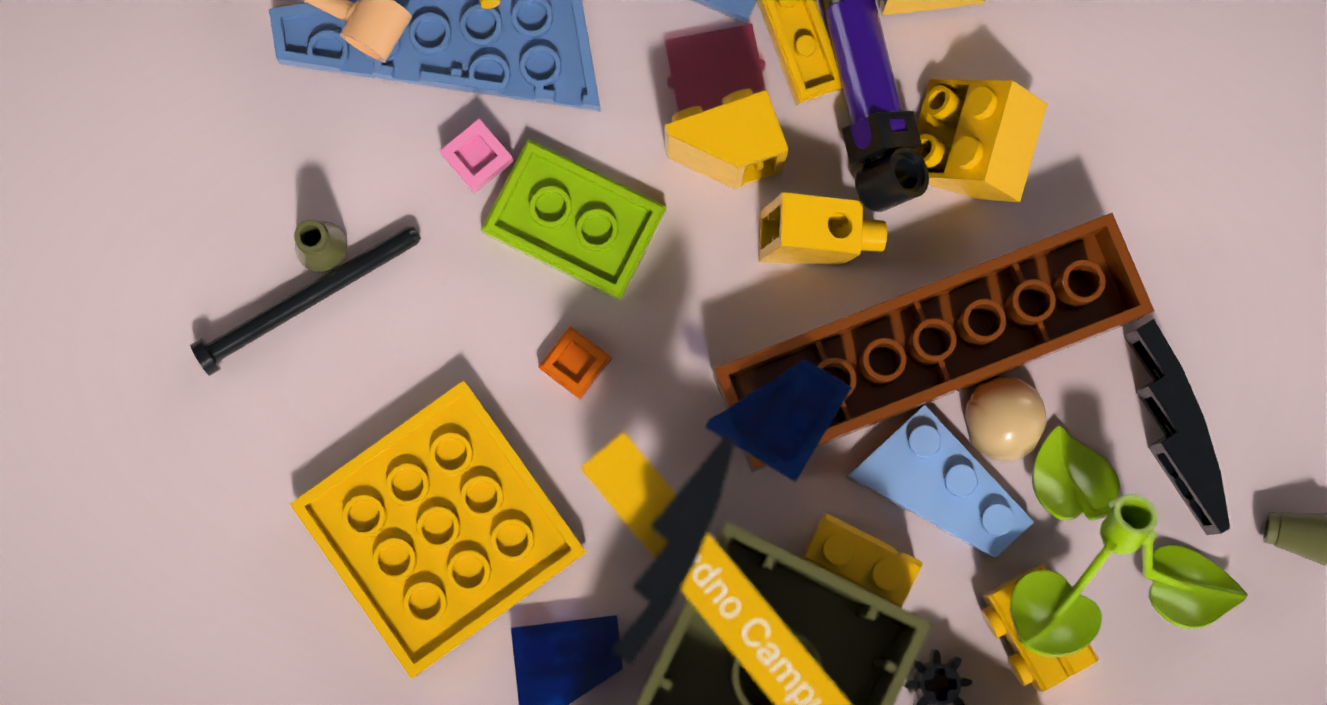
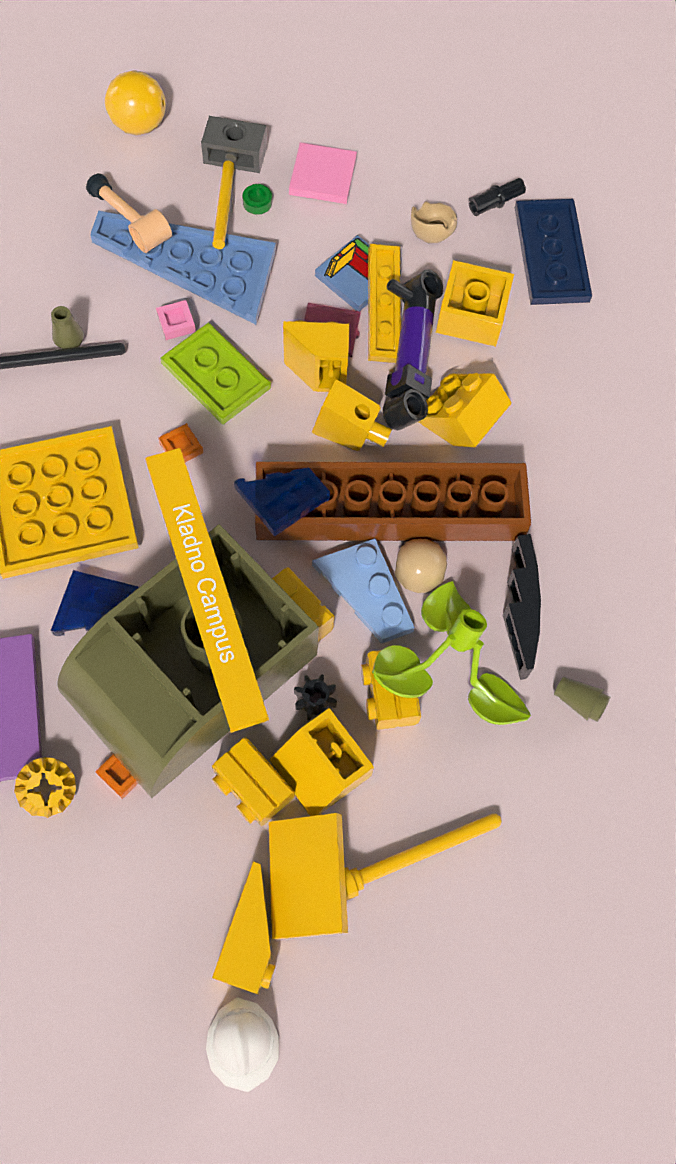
camera: 15 degrees right, 15 degrees down
black slope [612,434,735,665] -> none

